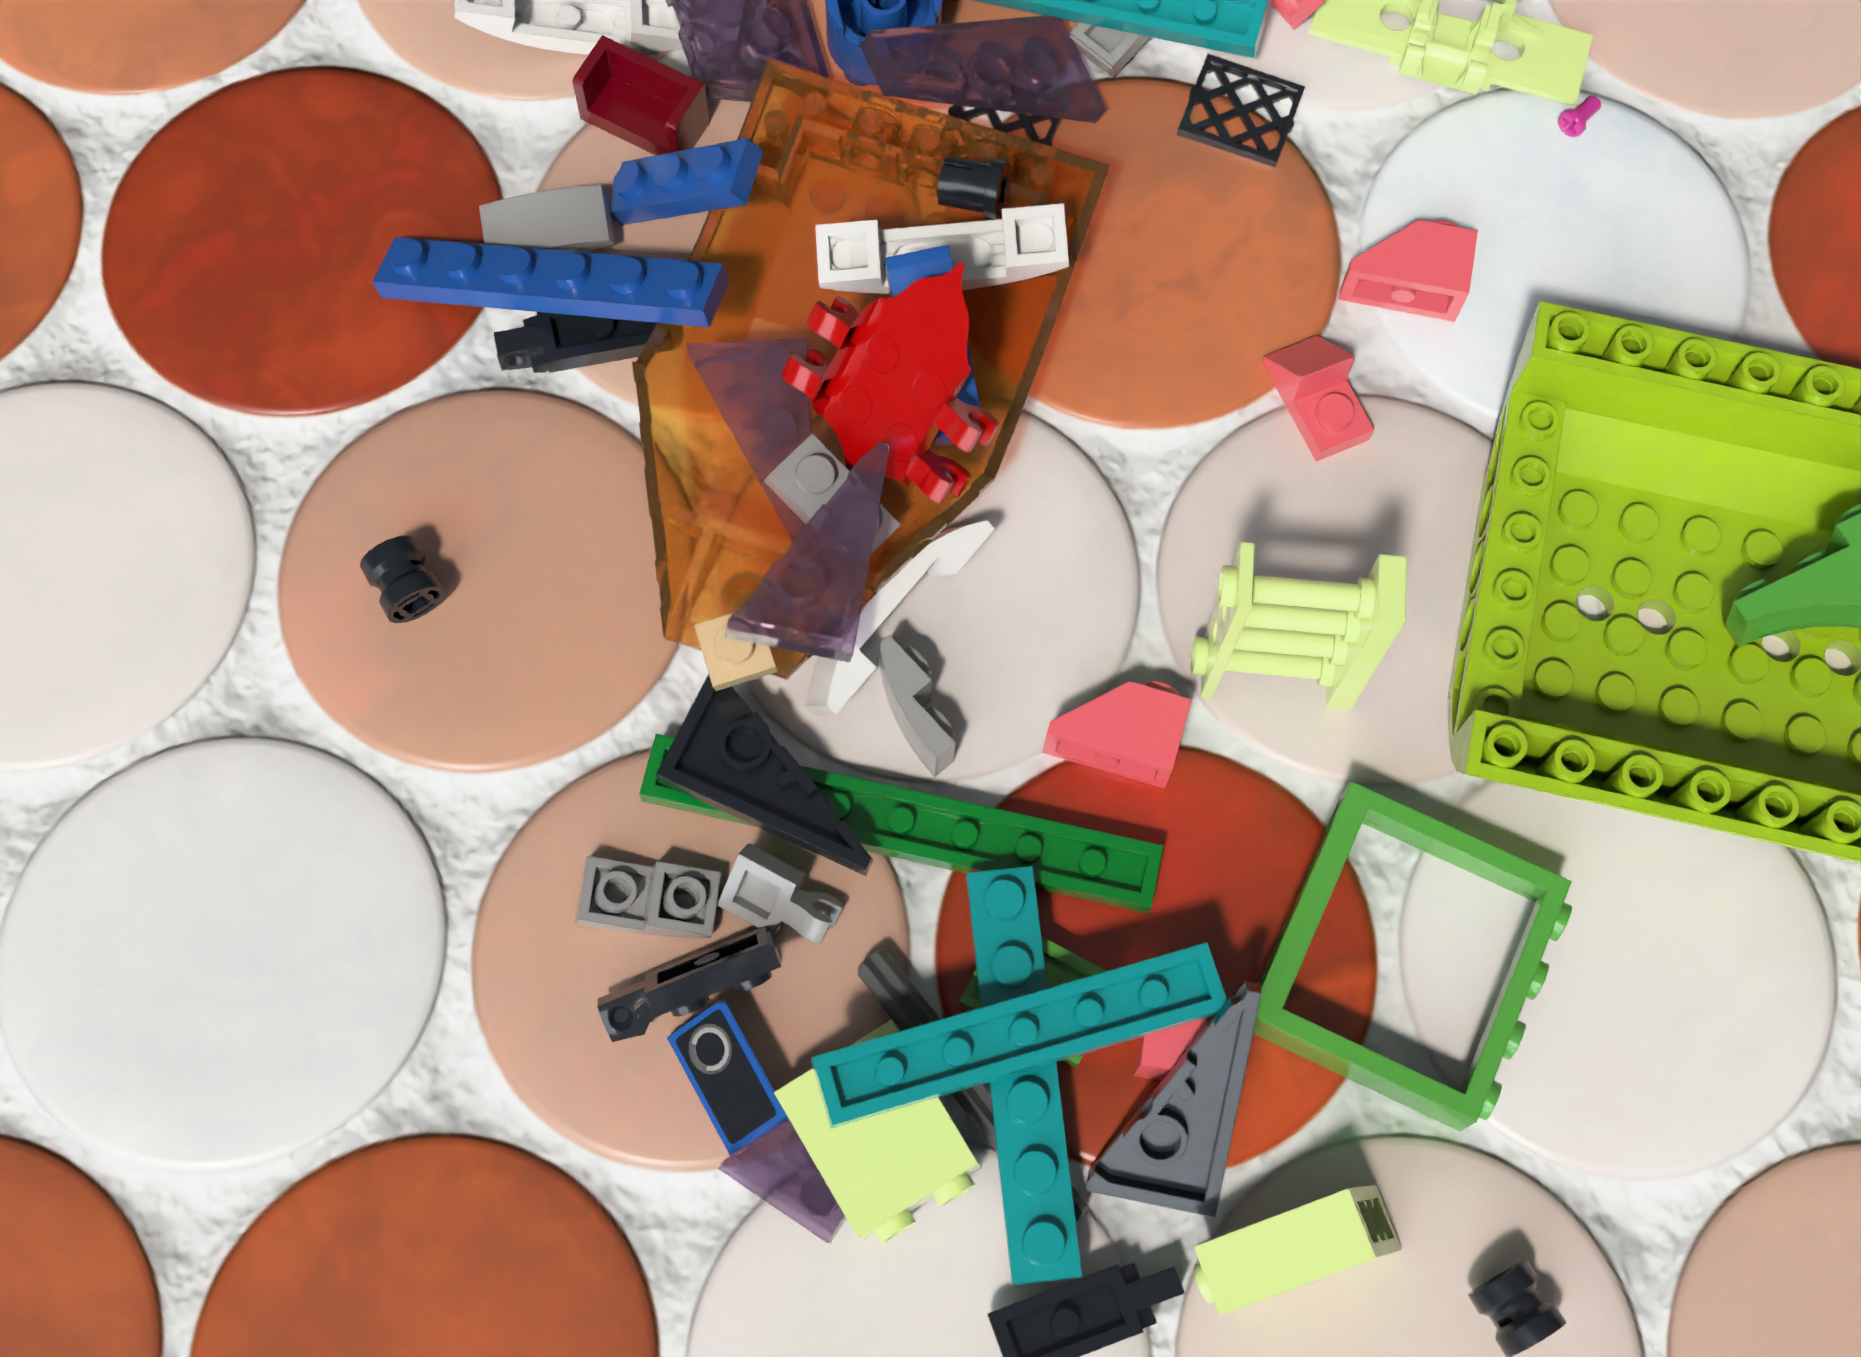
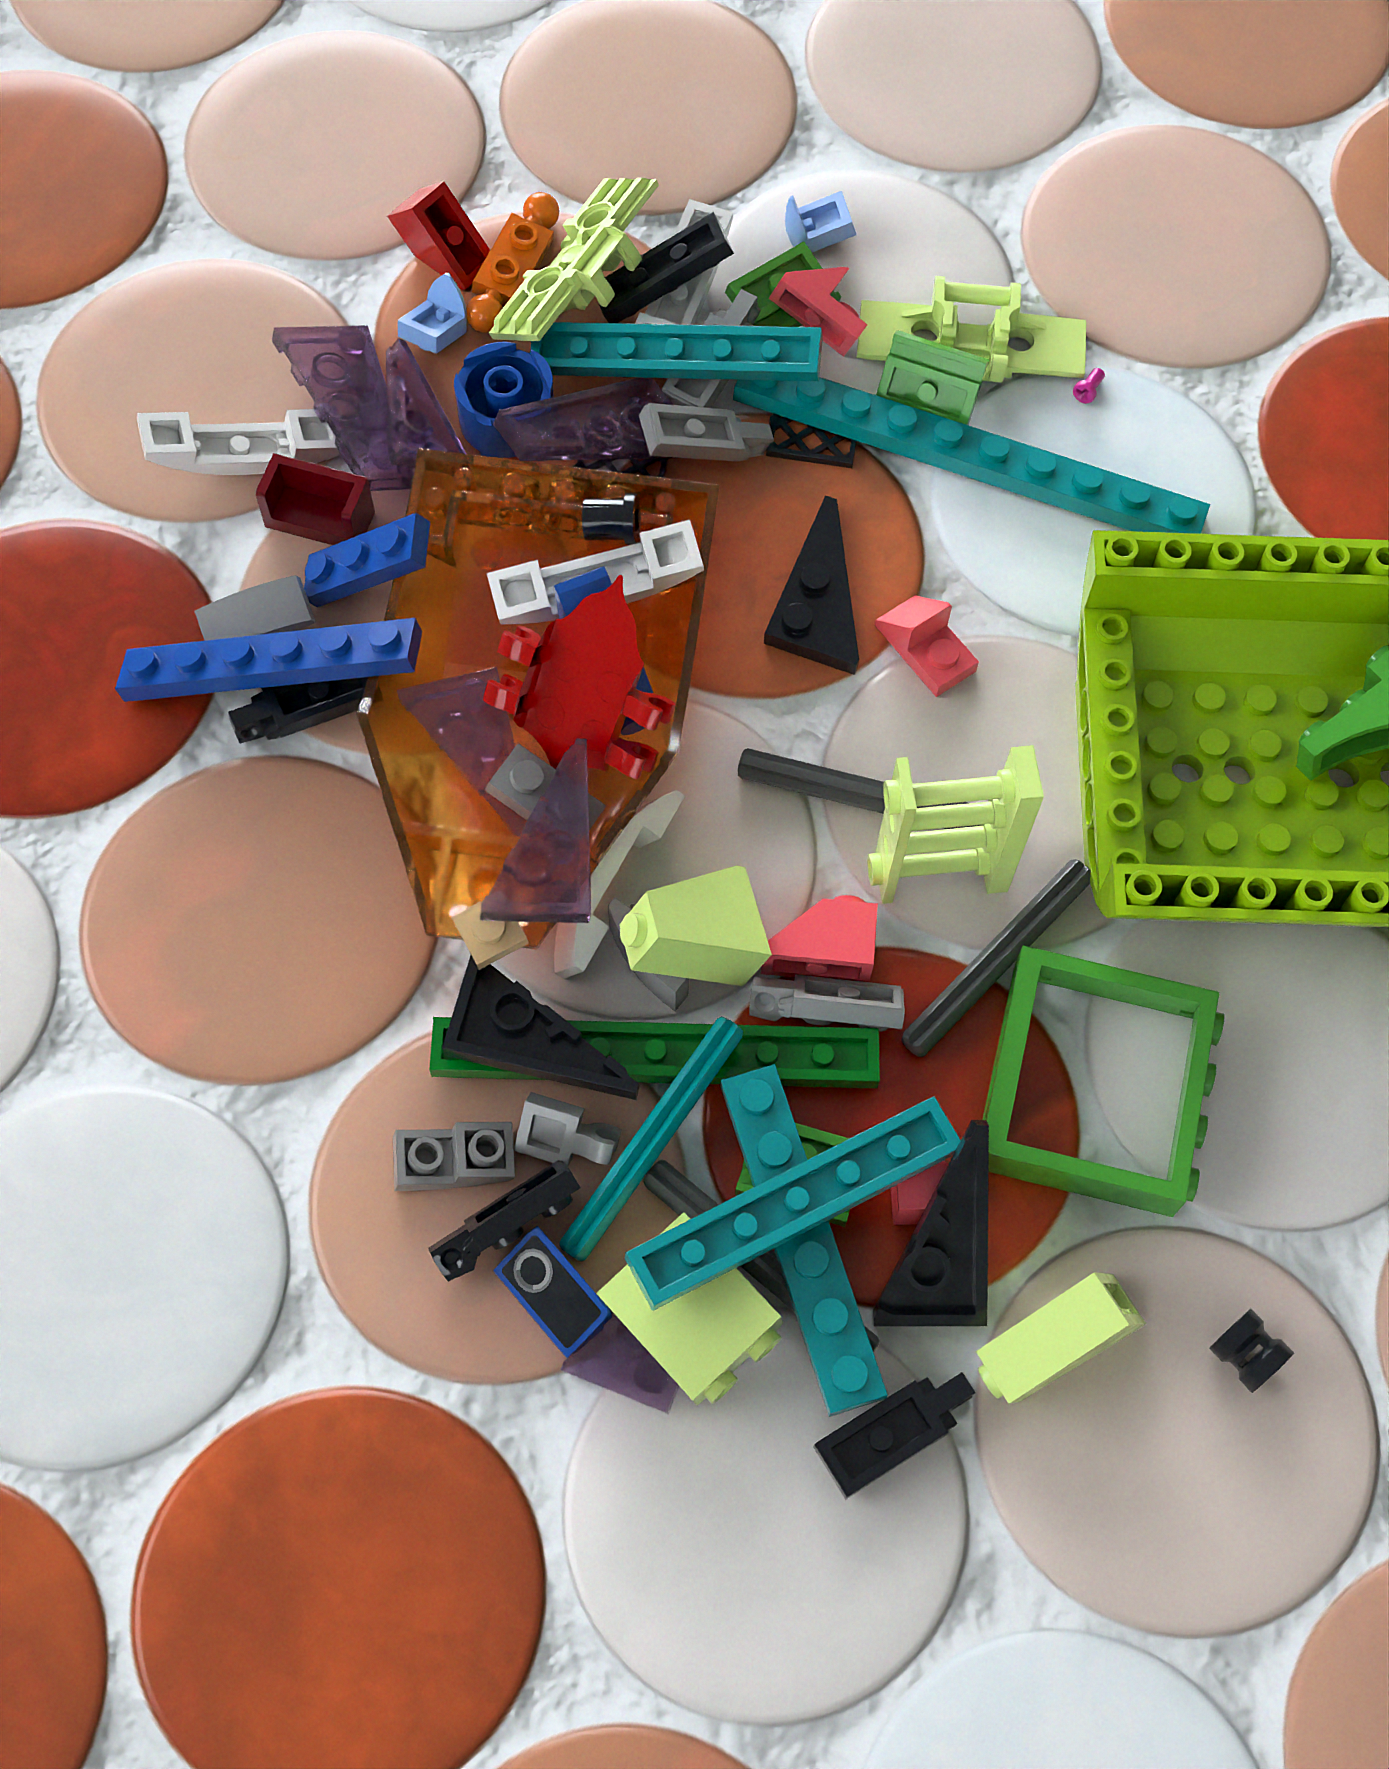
camera: 10 degrees left, 5 degrees down
black wheel [360,535,446,623] -> none
coral slope [1338,220,1478,322] -> none
none -> teal axle [559,1016,743,1262]
none -> yellowish green slope [619,865,772,986]
none -> light grey hinge [639,403,774,461]
none -> teal plate [733,377,1211,534]
none -> dark grey axle [737,748,980,829]
none -> light grey hinge [749,974,905,1032]
none -> black wing [764,495,859,675]
none -> bright green plate [876,330,989,425]
none -> dark grey axle [901,859,1091,1057]

